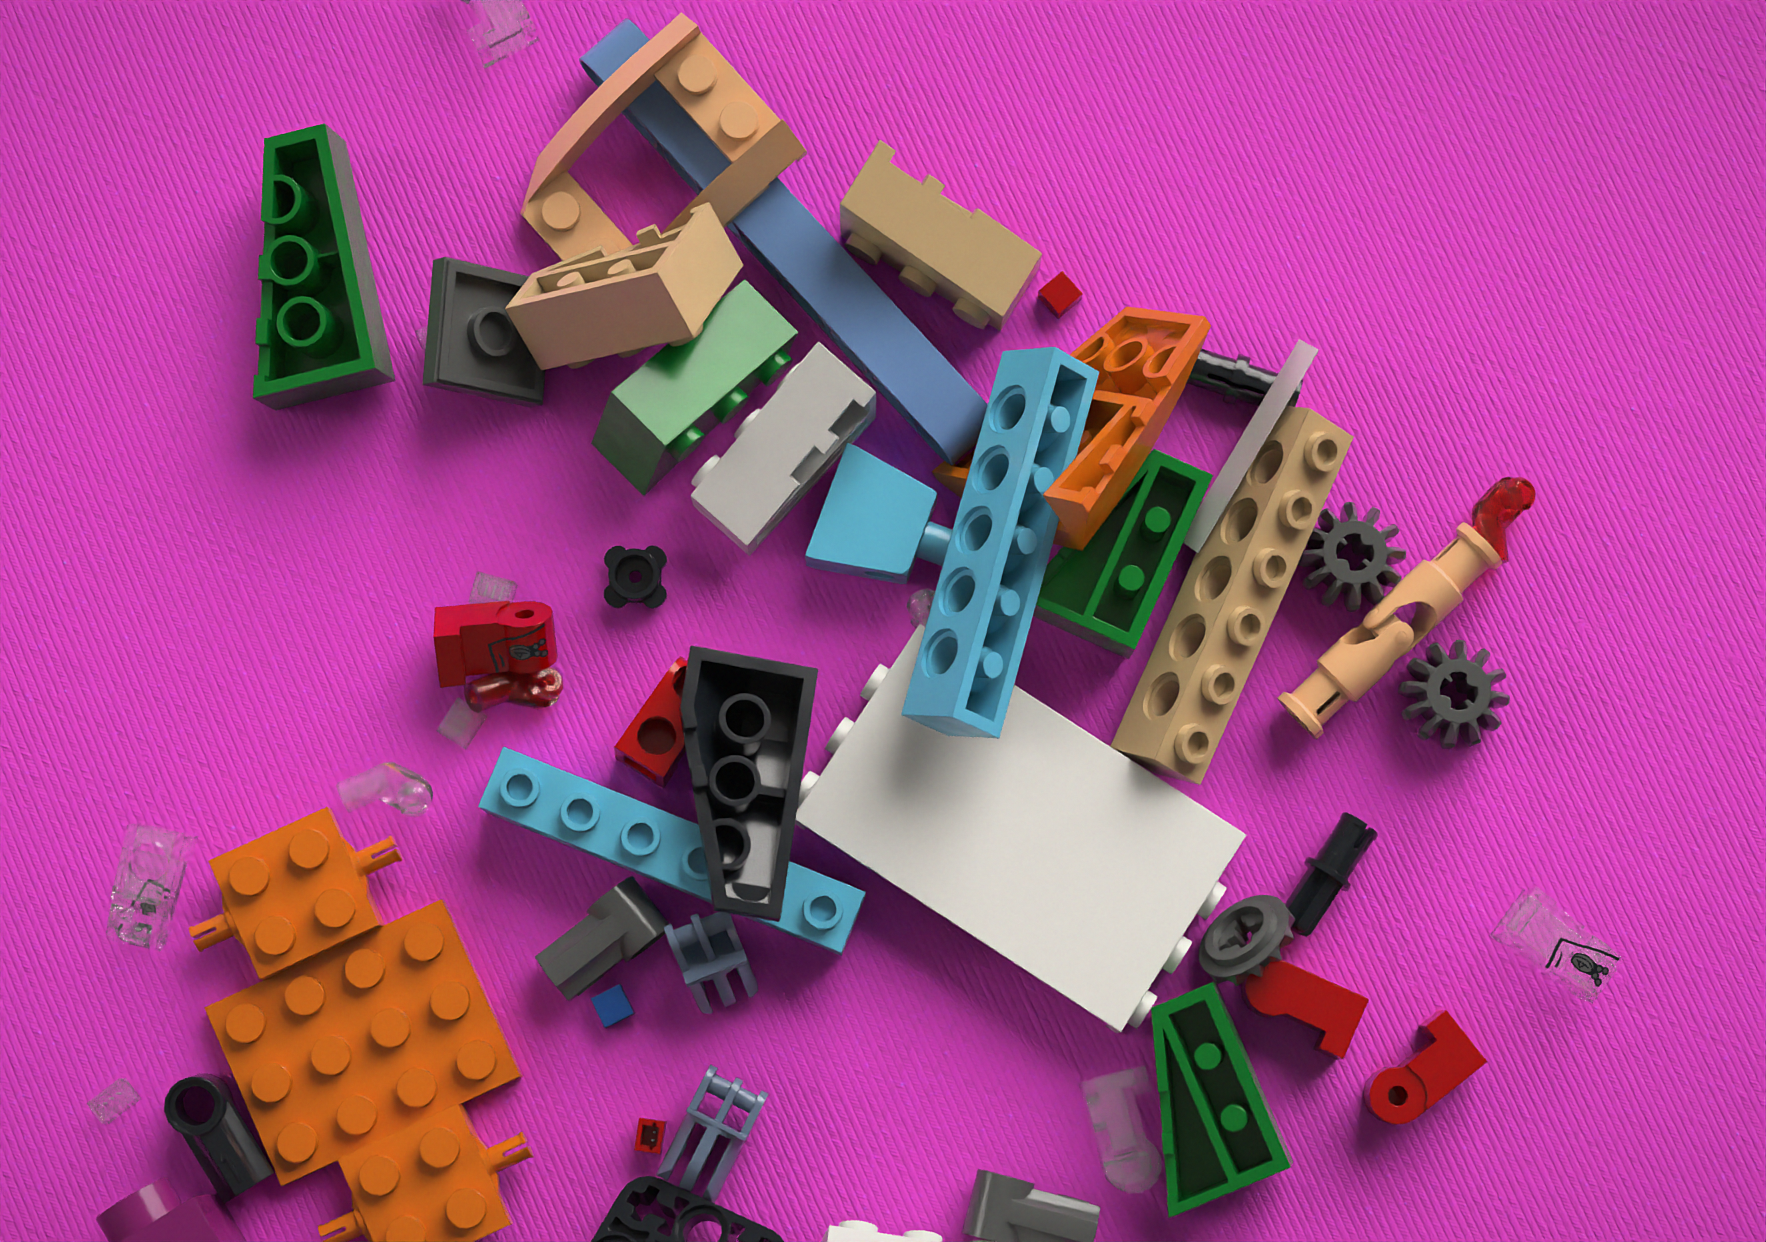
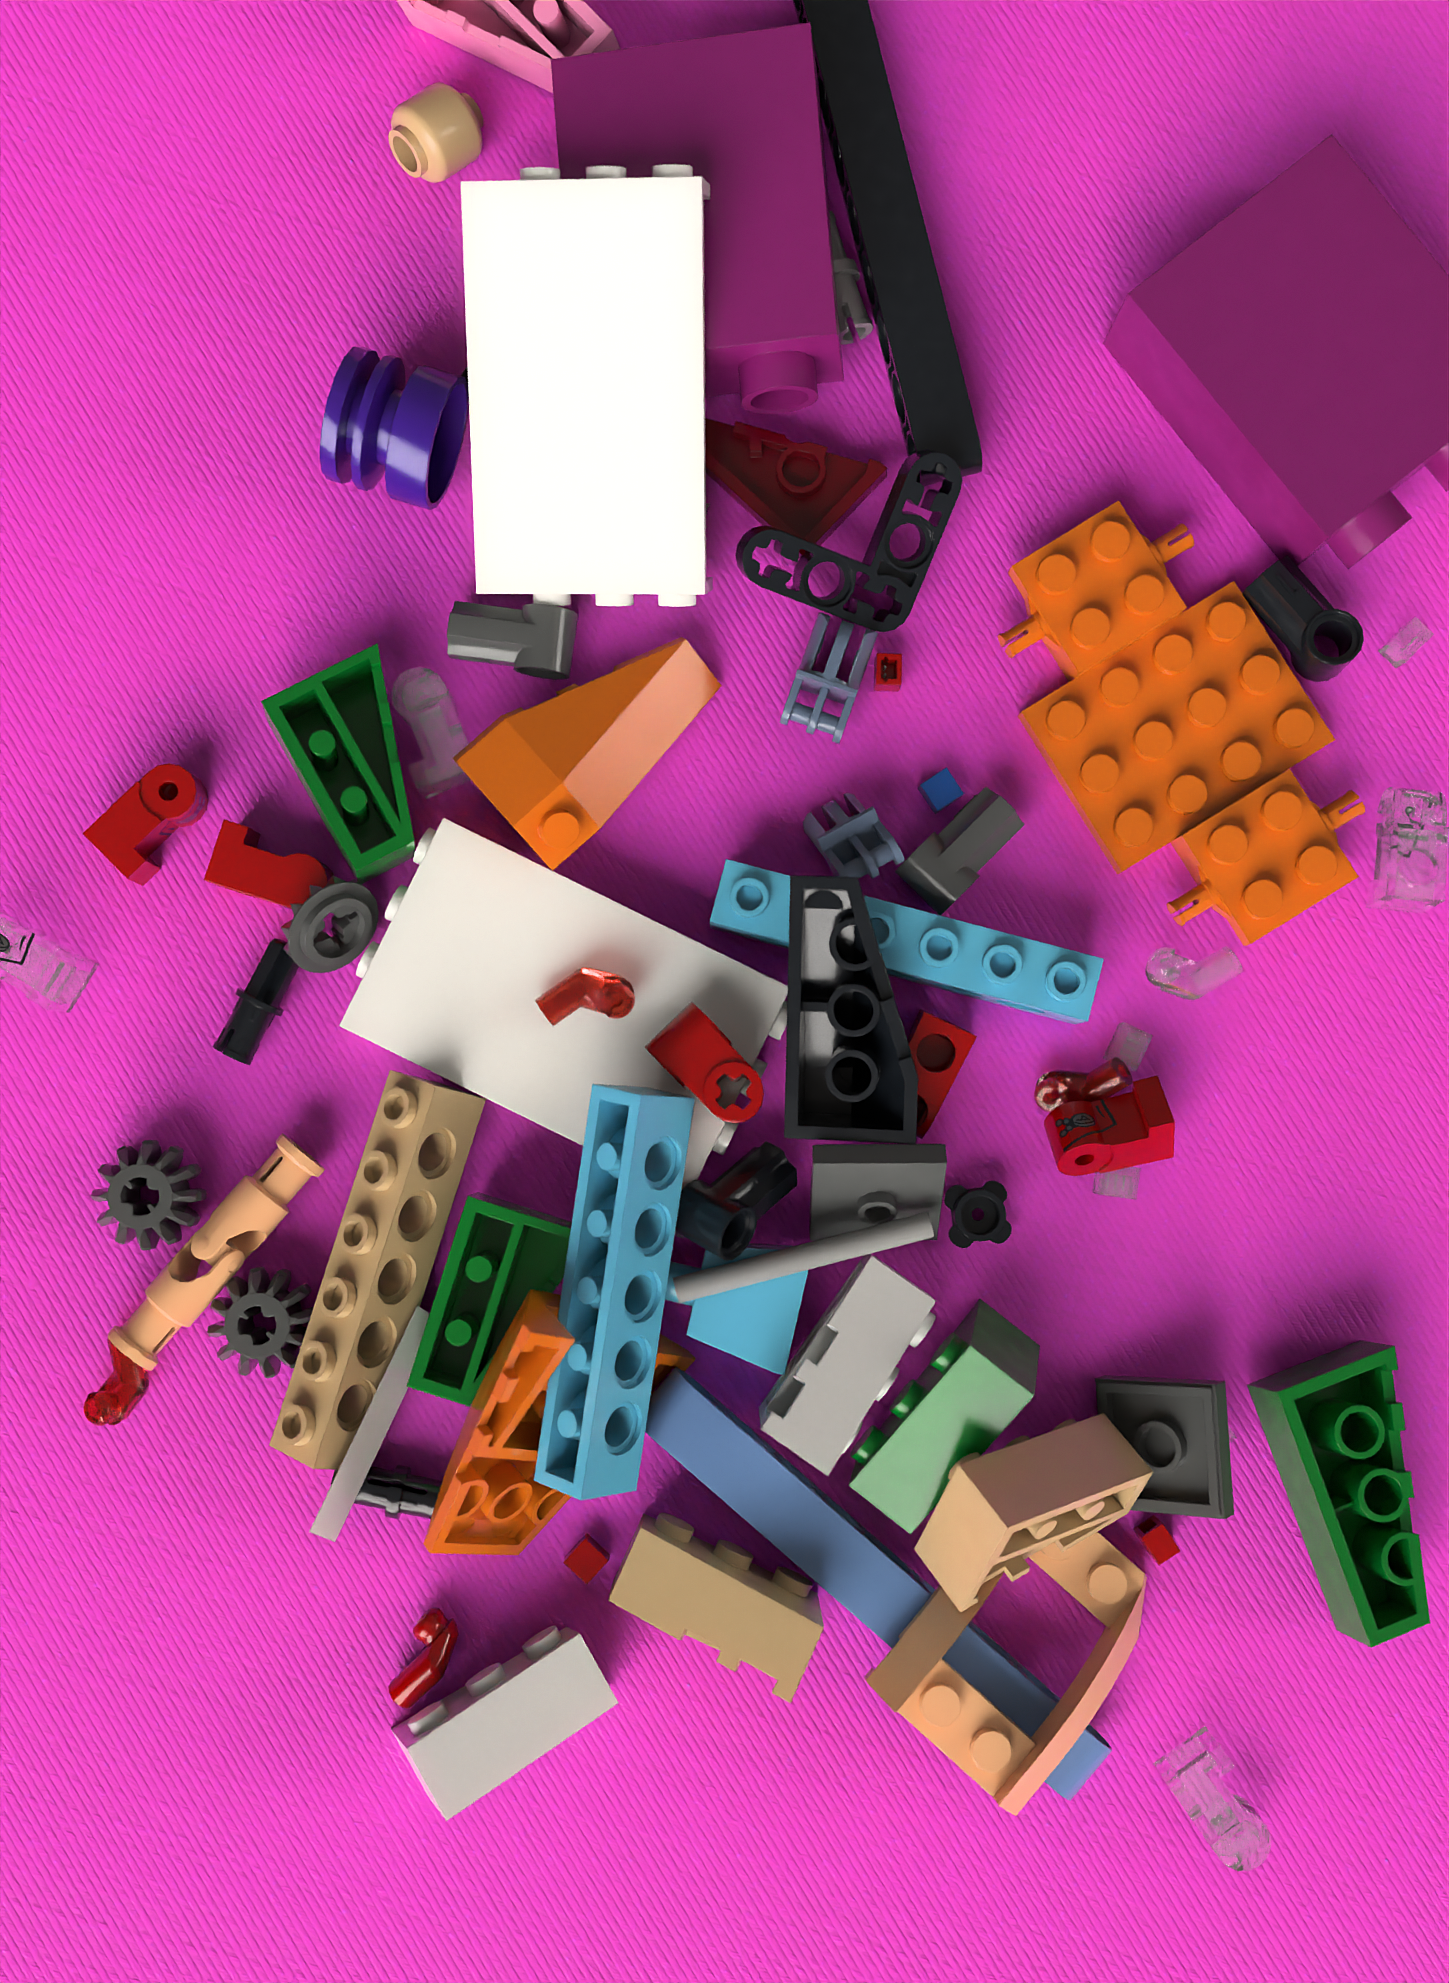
camera: 175 degrees right, 5 degrees up
none -> red arm [388,1608,459,1708]
none -> white wedge [391,1626,619,1821]
none -> orange wedge [452,637,721,871]
none -> clear red arm [535,967,635,1026]
none -> red piece [644,1001,764,1124]
none -> light grey bar [673,1212,934,1303]
none -> black piece [675,1141,797,1261]
none -> dark grey plate [809,1144,947,1241]
none -> red piece [1133,1515,1180,1565]

